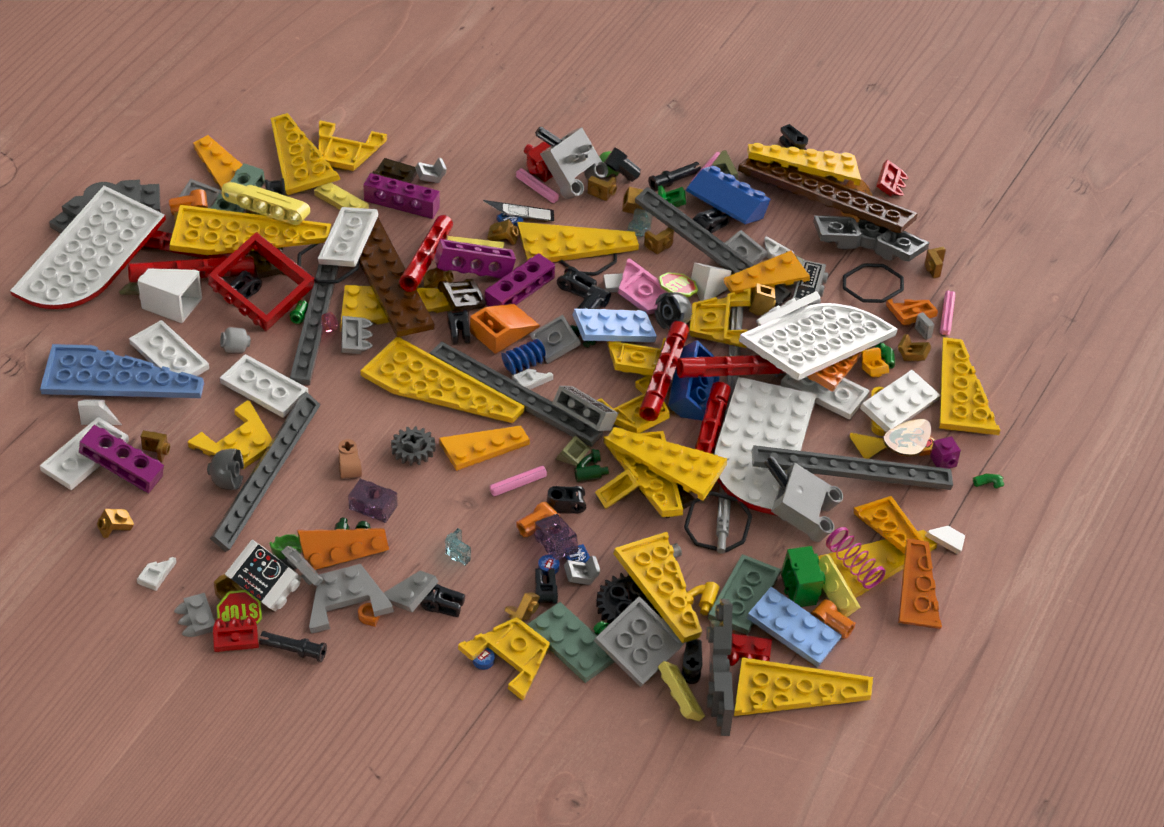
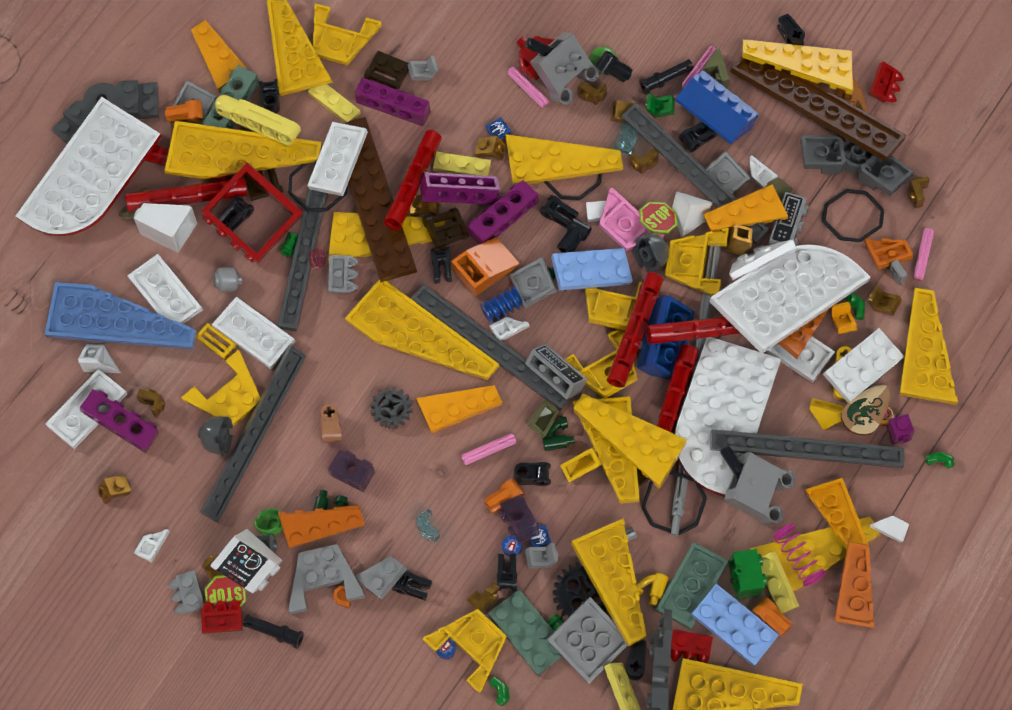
camera: 10 degrees right, 20 degrees up
light grey wing [281,546,324,586] -> none
sticker [483,200,554,221] -> none
none -> yellow tile [196,323,237,361]
none -> green arm [489,676,510,706]

